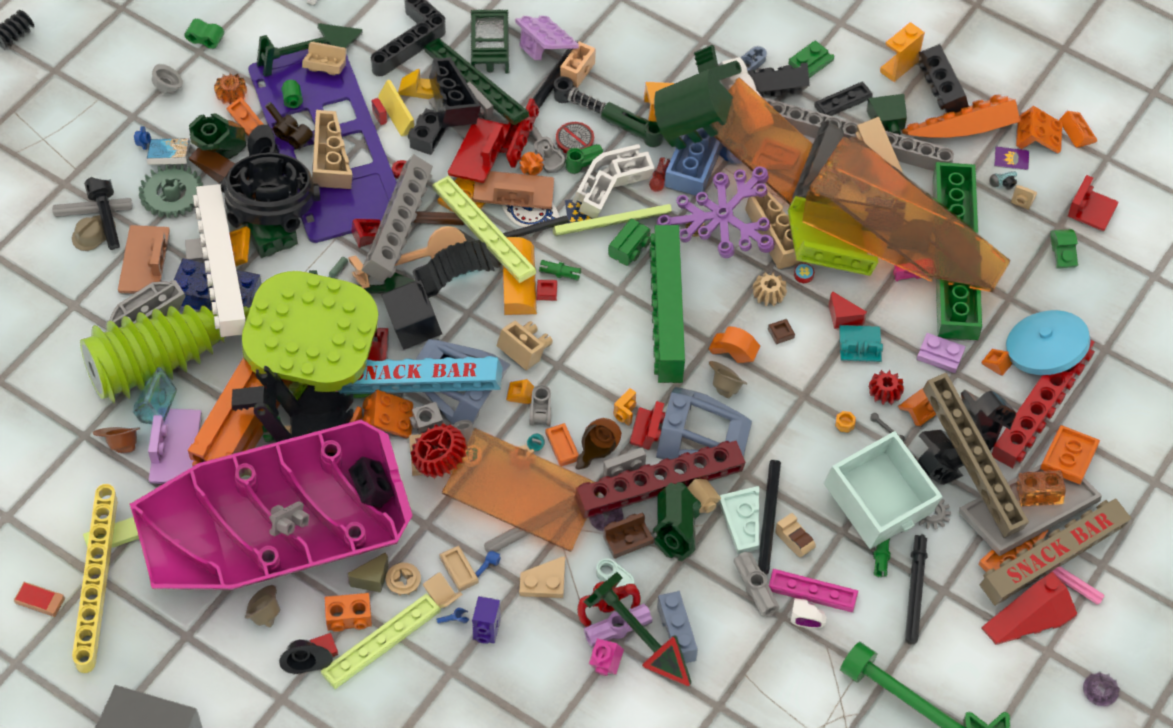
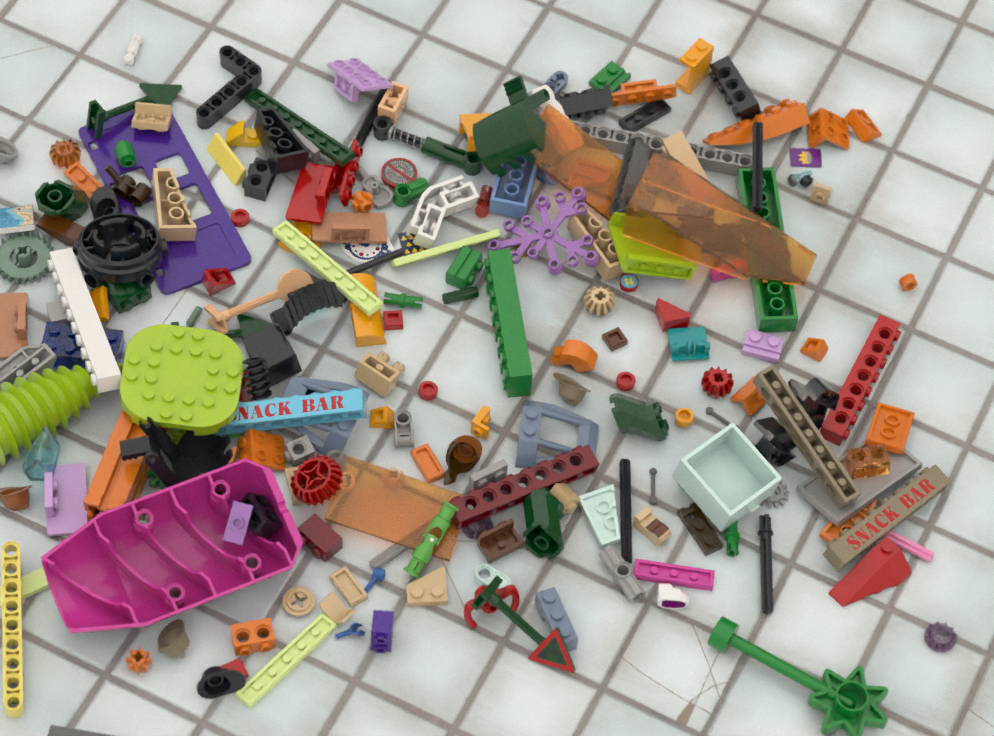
camera: 10 degrees left, 0 degrees up
green axle [184,18,225,49] -> none
light grey hips [269,501,309,536] -> none
olive slope [347,553,389,593] -> none
light grey brick [361,154,433,283] -> none
red tile [371,98,387,125] -> none
reddish brown axle [413,211,465,225] -> none
dark green door [471,9,509,74] -> none
teal hinge [527,433,545,451] -> none
lavender piece [584,604,652,647] -> none
dark pink brick [589,638,624,676] -> none
red bracket [630,401,665,450] -> none
dark green torso [866,94,907,135] -> none
medium azure dish [1006,310,1090,375] -> none
green brick [1050,229,1078,268] -> none
red bracket [1068,175,1118,231] -> none
none -> orange gear [126,647,152,675]
none -> medium lavender plate [223,501,254,545]
none -> black piece [242,357,272,400]
none -> dark red brick [297,513,343,563]
none -> bright green piece [403,500,459,579]
none -> red tile [418,381,438,401]
none -> dark green axle [442,286,479,304]
none -> dark green brick [609,392,669,442]
none -> orange bracket [611,79,677,107]
none -> red tile [616,372,636,391]
none -> dark grey hinge [649,468,657,505]
none -> dark brown plate [677,502,723,556]
none -> black axle [752,121,763,212]
none -> orange bush [899,274,918,291]

